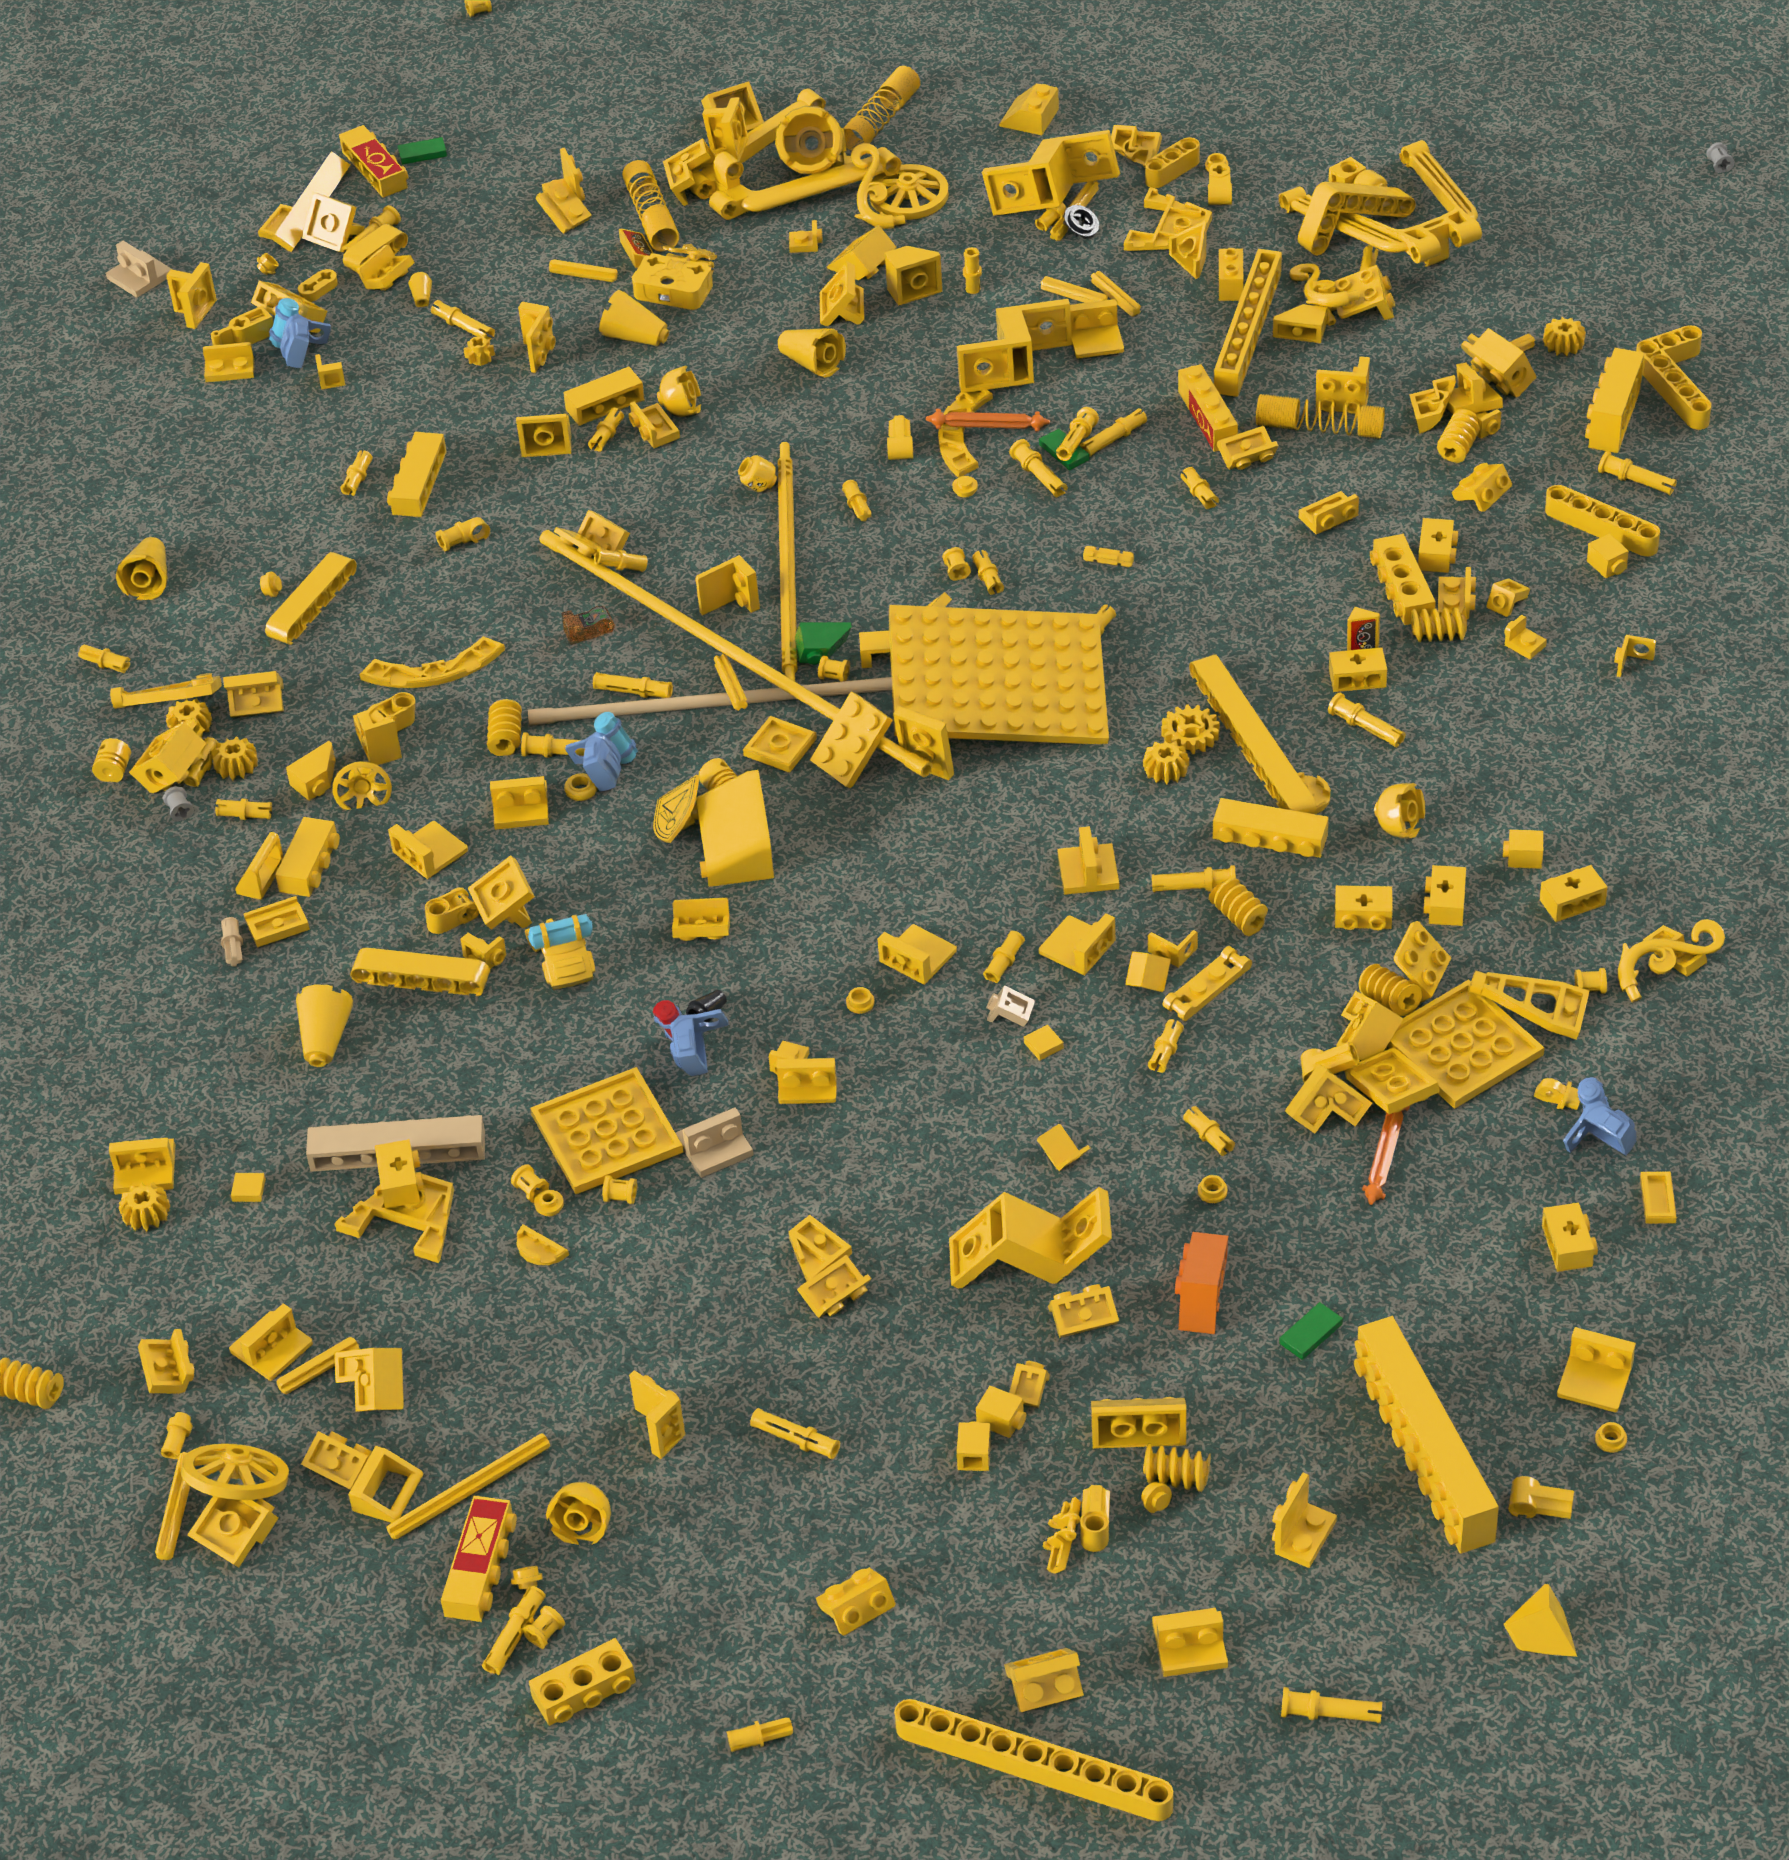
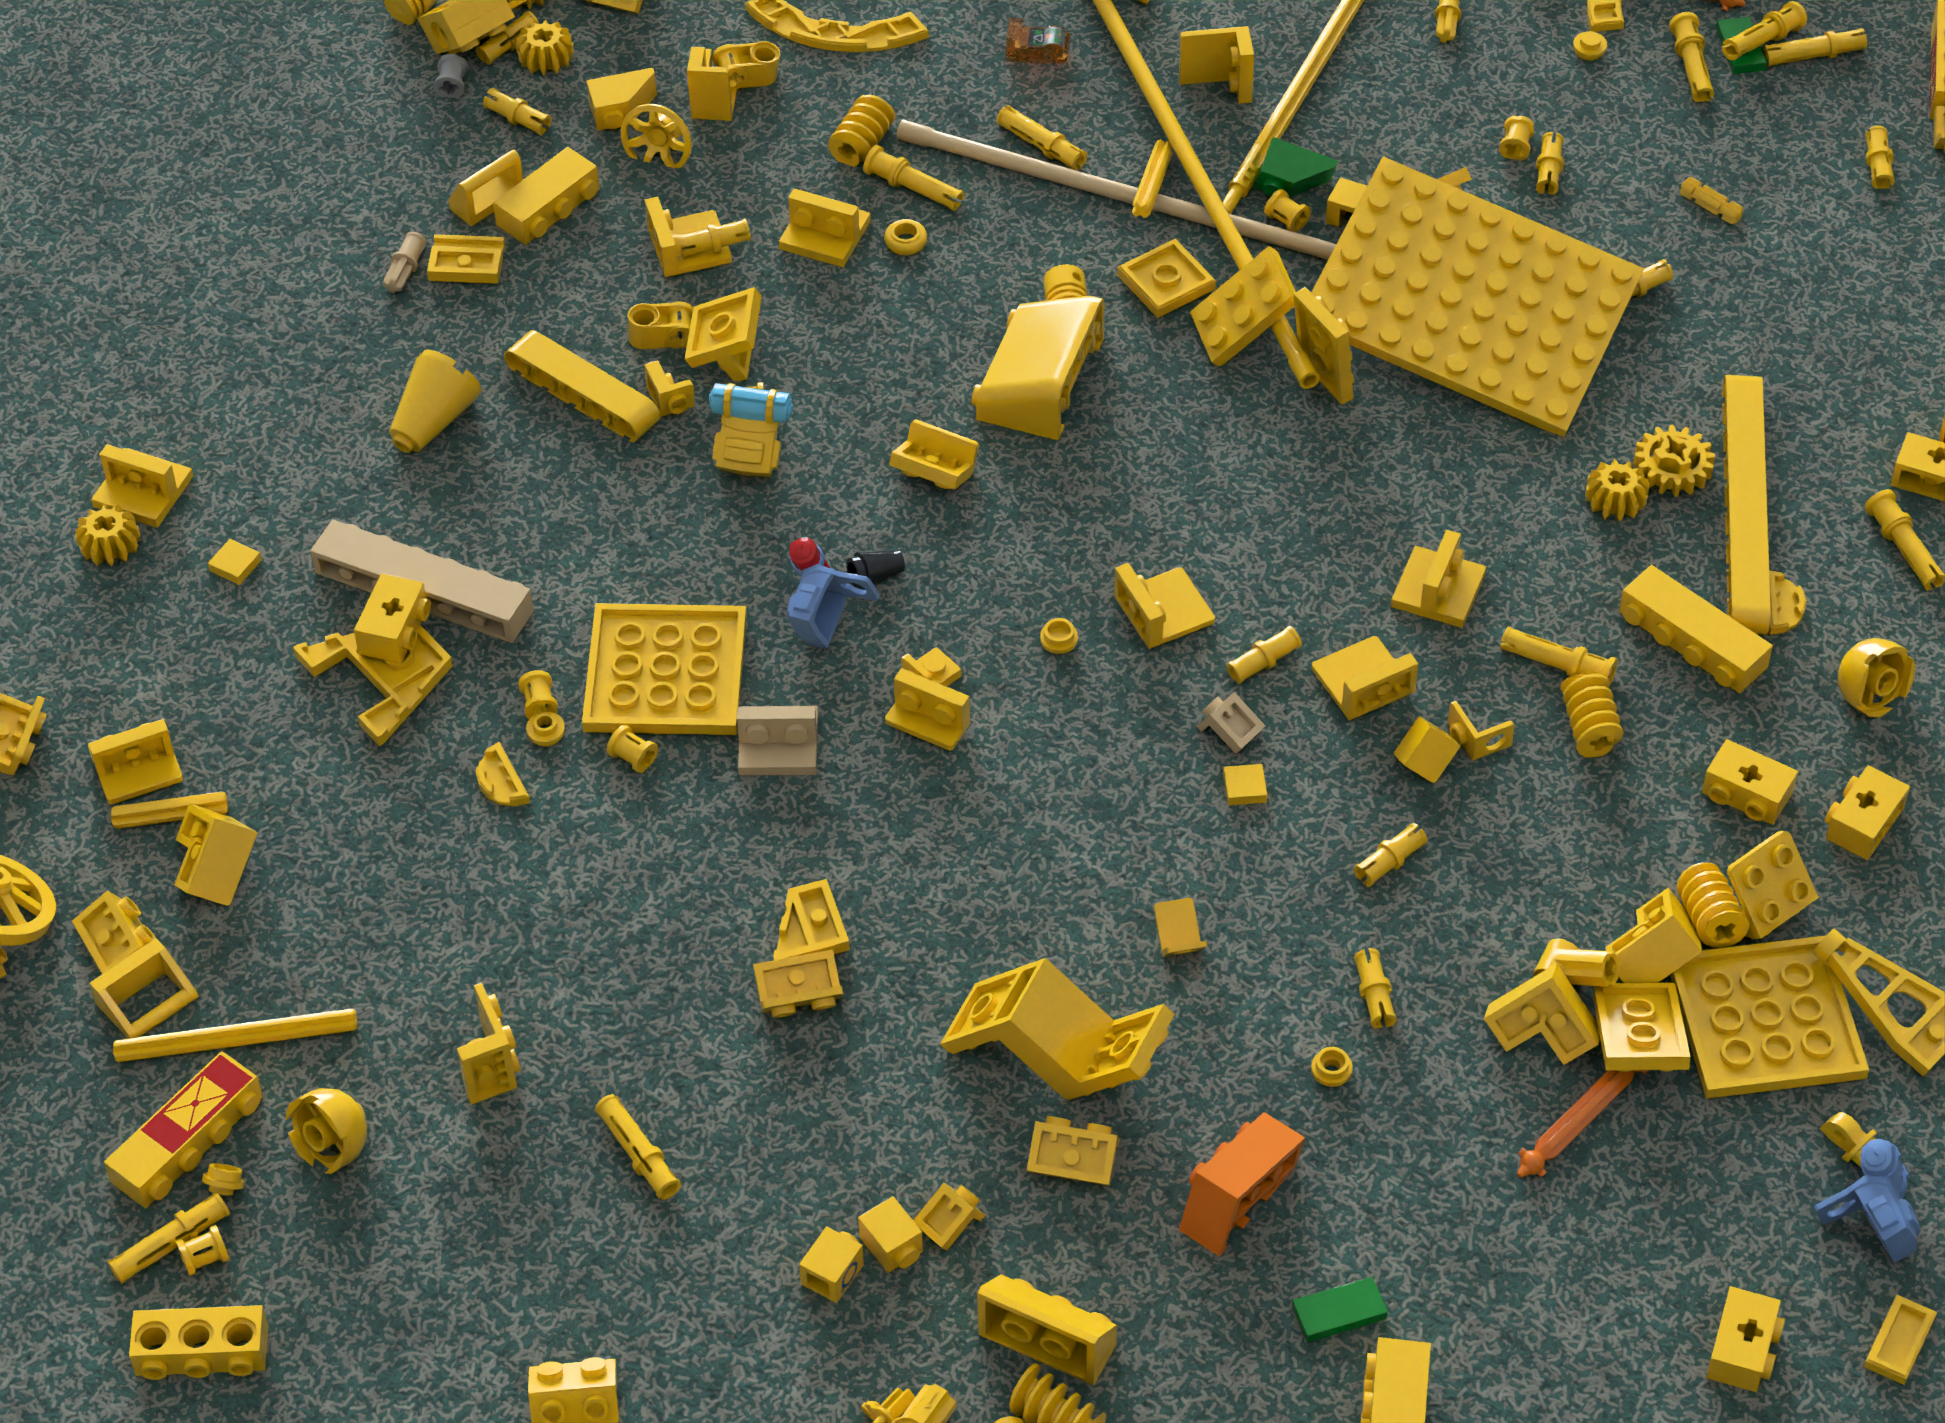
camera: 25 degrees right, 5 degrees up
medium blue piece [565,712,638,791] -> none
yellow shield [653,775,700,843] -> none
yellow plate [1163,946,1252,1021] -> none
none -> yellow pin [678,218,751,258]

